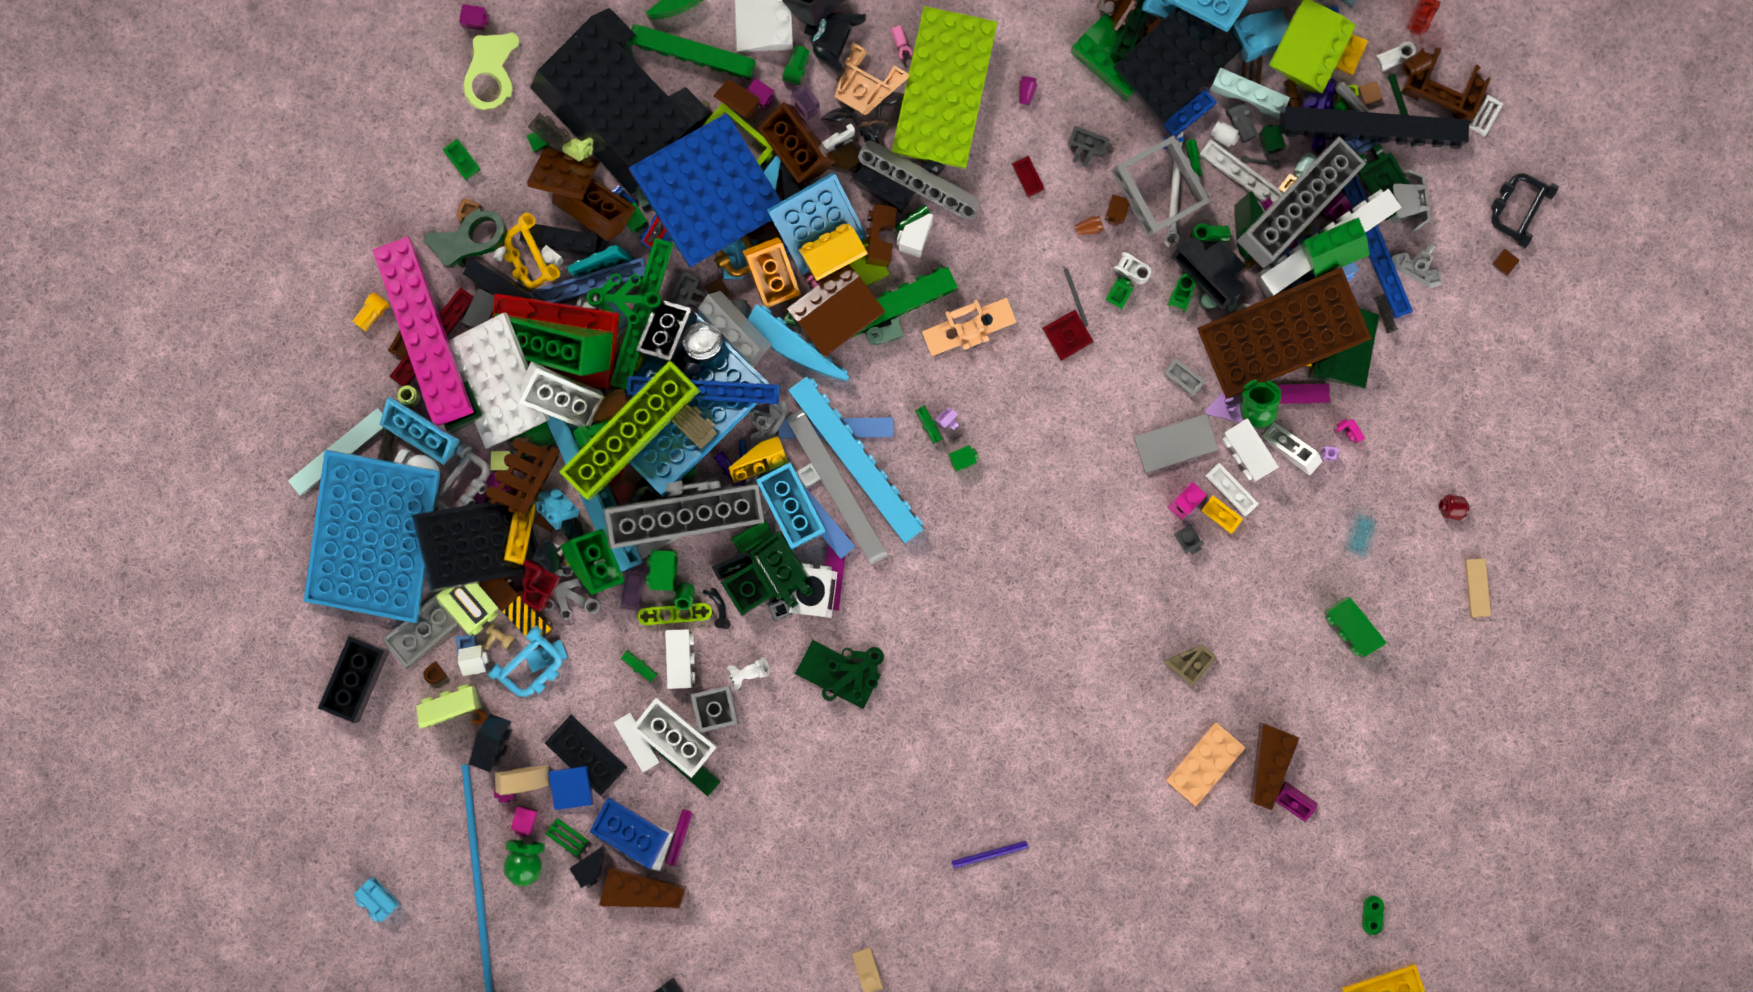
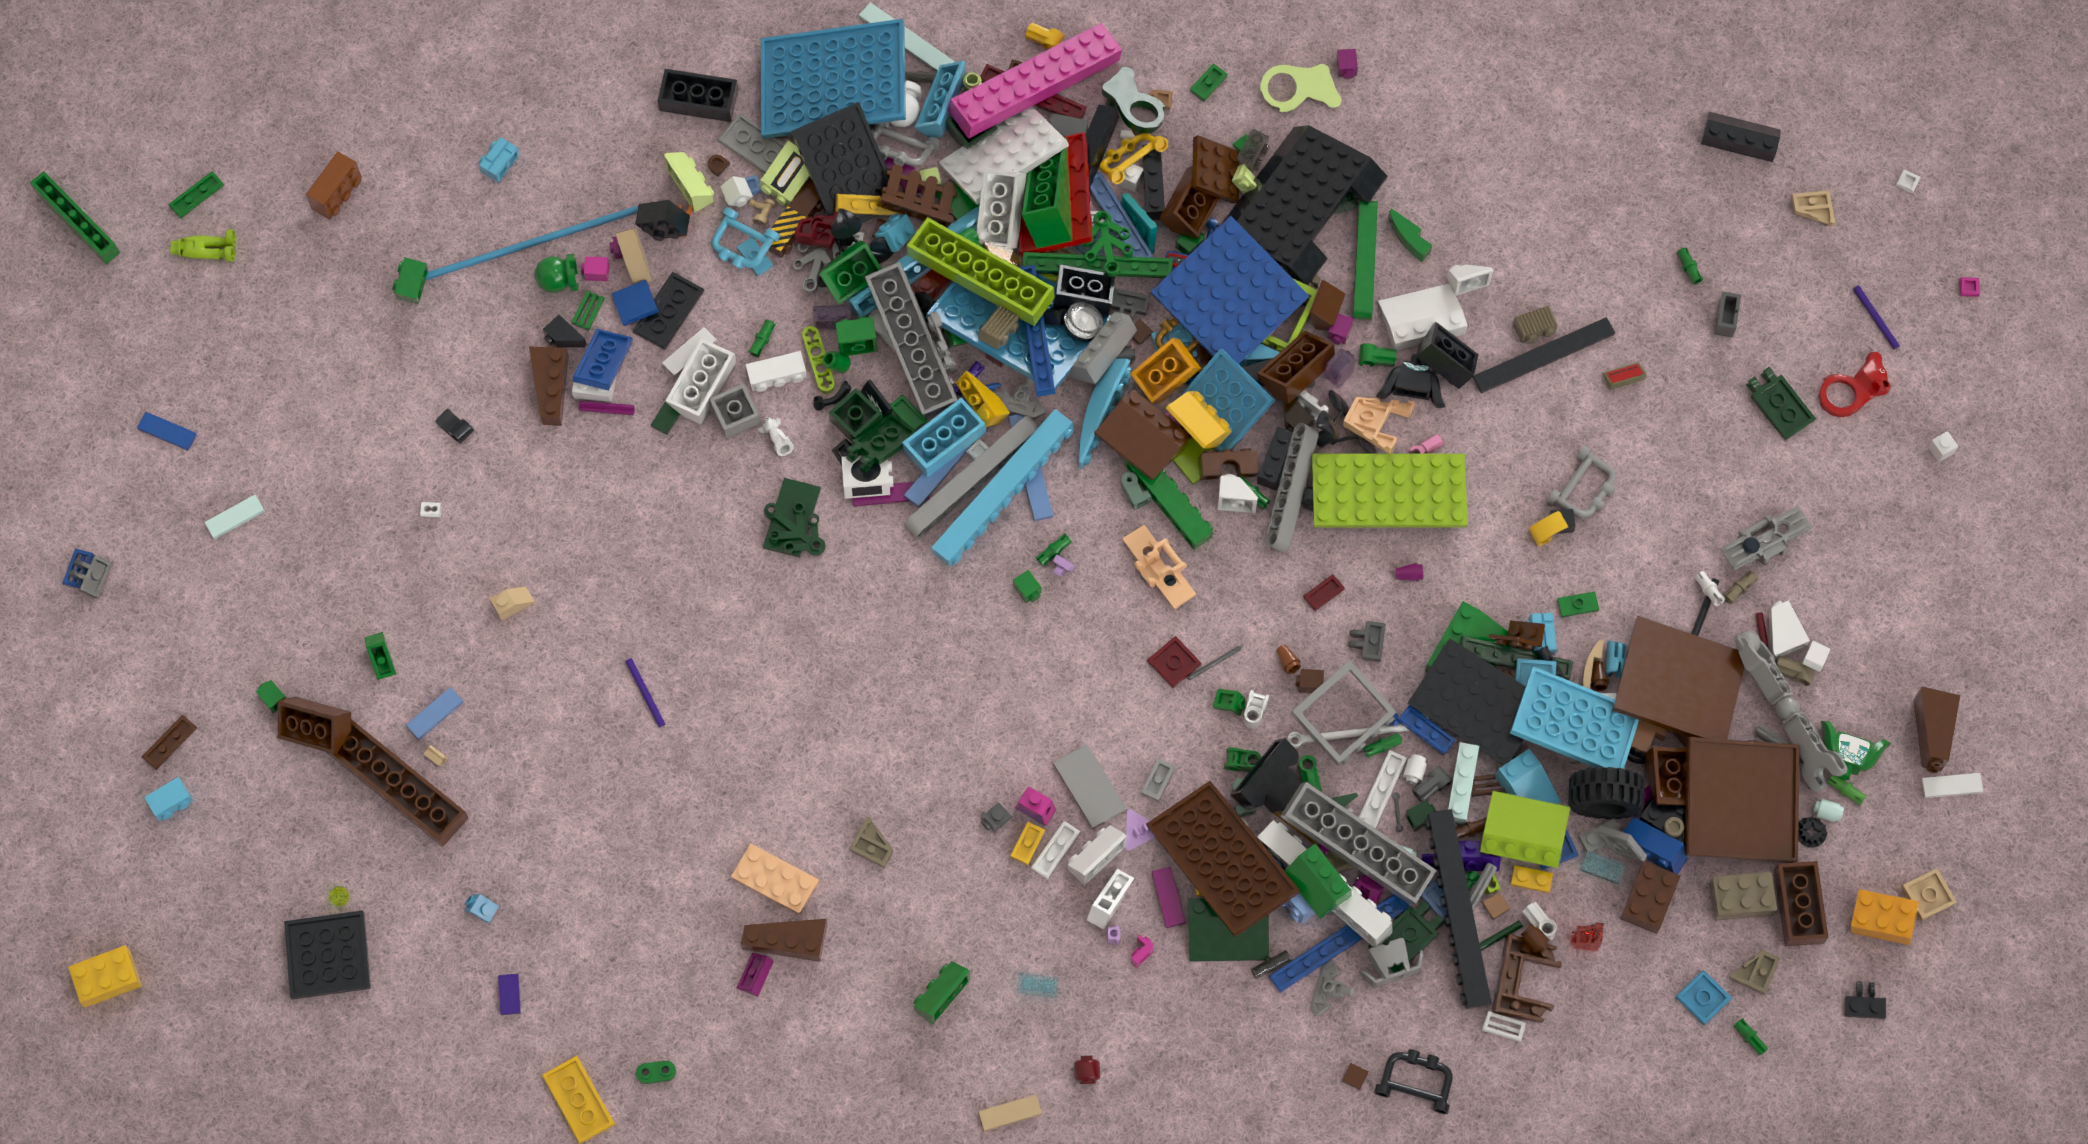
camera: 80 degrees right, 15 degrees down
green tile [1240,380,1281,429] -> none

